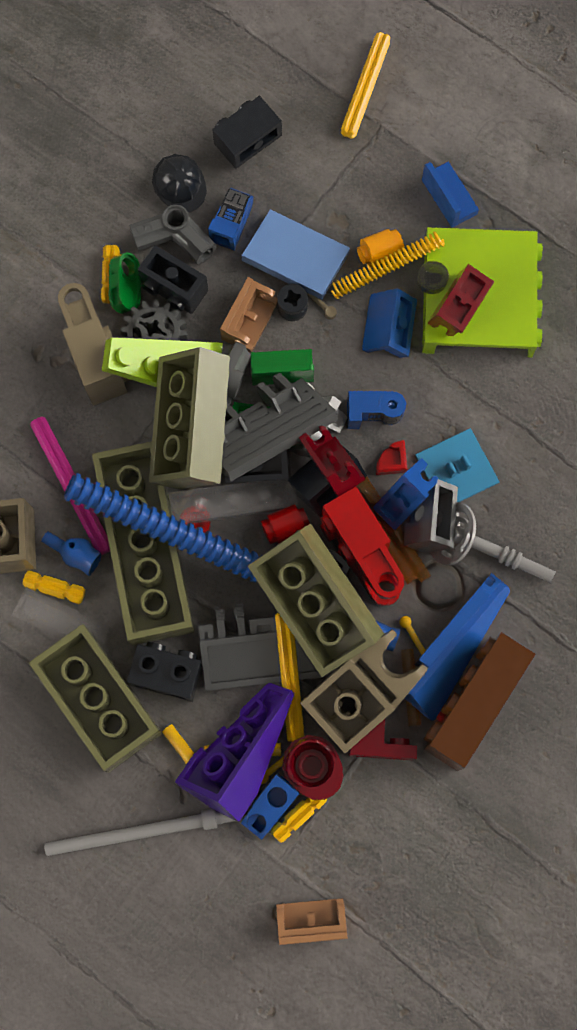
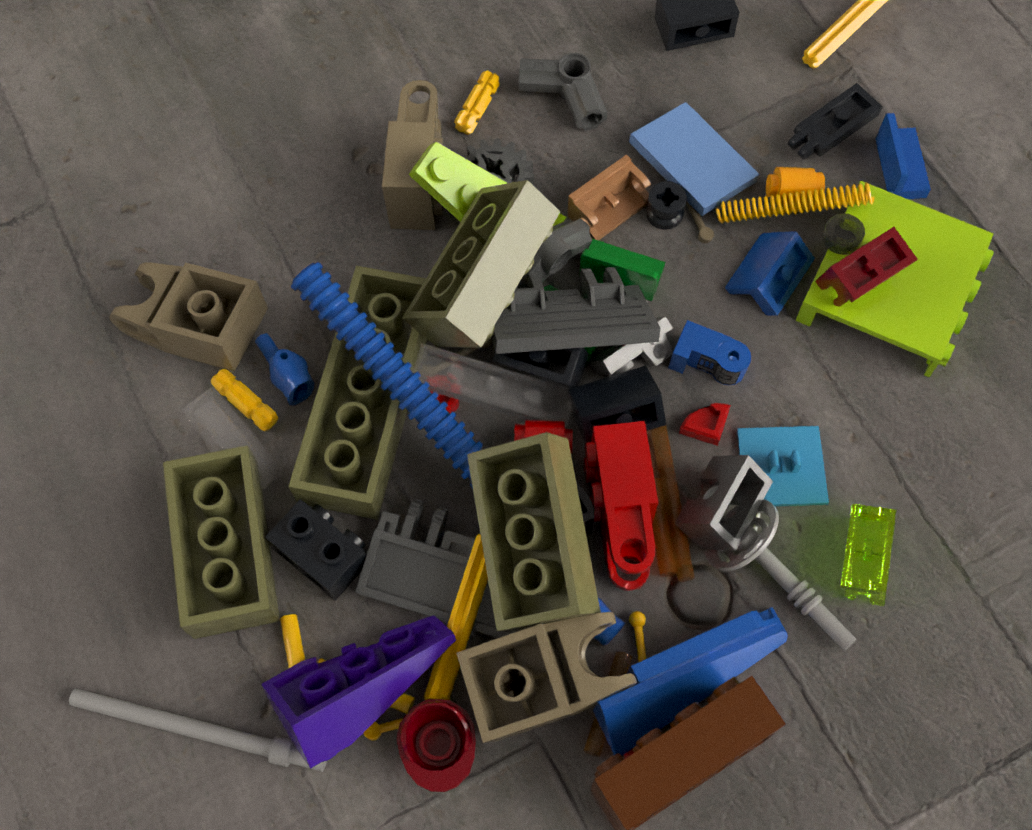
camera: 25 degrees right, 10 degrees down
dark pink axle [30,416,110,555] -> none
green piece [109,252,141,314] -> none
black brick [138,245,209,314] -> none
black piece [152,154,207,213] -> none
blue leg [208,188,254,251] -> none
blue leg [241,773,300,840] -> none
yellow axle [271,797,327,843] -> none
dark red hinge [298,426,366,497] -> none
dark red slope [349,719,417,761] -> none
blue hinge [373,458,438,530] -> none
none -> black hinge [787,83,883,160]
none -> clear neon green hinge [841,504,896,606]

